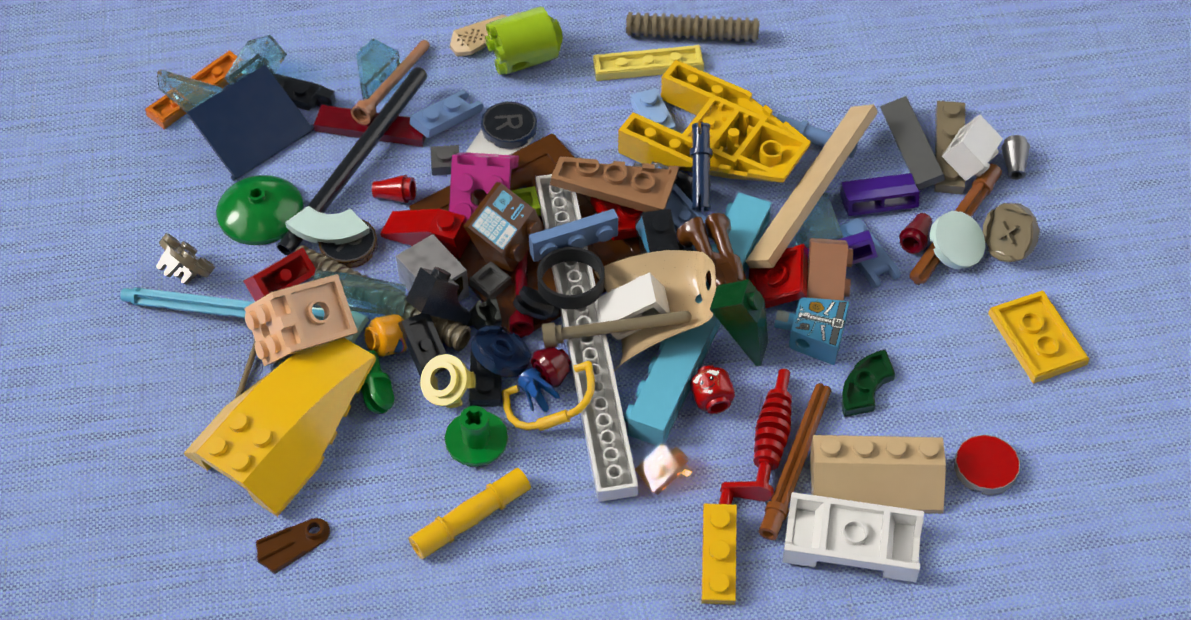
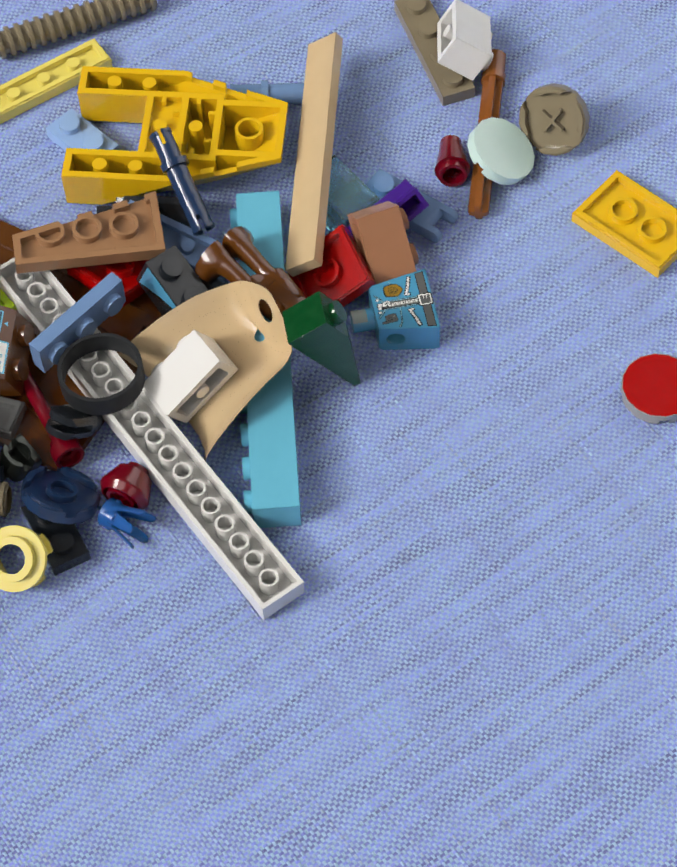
camera: 25 degrees left, 5 degrees up
yellow piece [408,468,531,560] -> none
green piece [444,406,508,467] -> none
yellow piece [501,361,595,431] -> none
dark tan piece [542,311,692,349] -> none
clear orange bracket [635,443,692,495] -> none
red head [690,365,735,414] -> none
yellow plate [701,503,737,605] -> none
red piece [719,369,792,504] -> none
dark orange axle [758,383,831,540] -> none
white piece [782,492,924,582] -> none
tan slope [810,435,946,514] -> none
dark purple piece [839,173,920,216] -> none
dark green tile [841,349,895,417] -> none
dark grey tile [880,96,945,190] -> none
flat silver cone [1001,135,1030,180] -> none

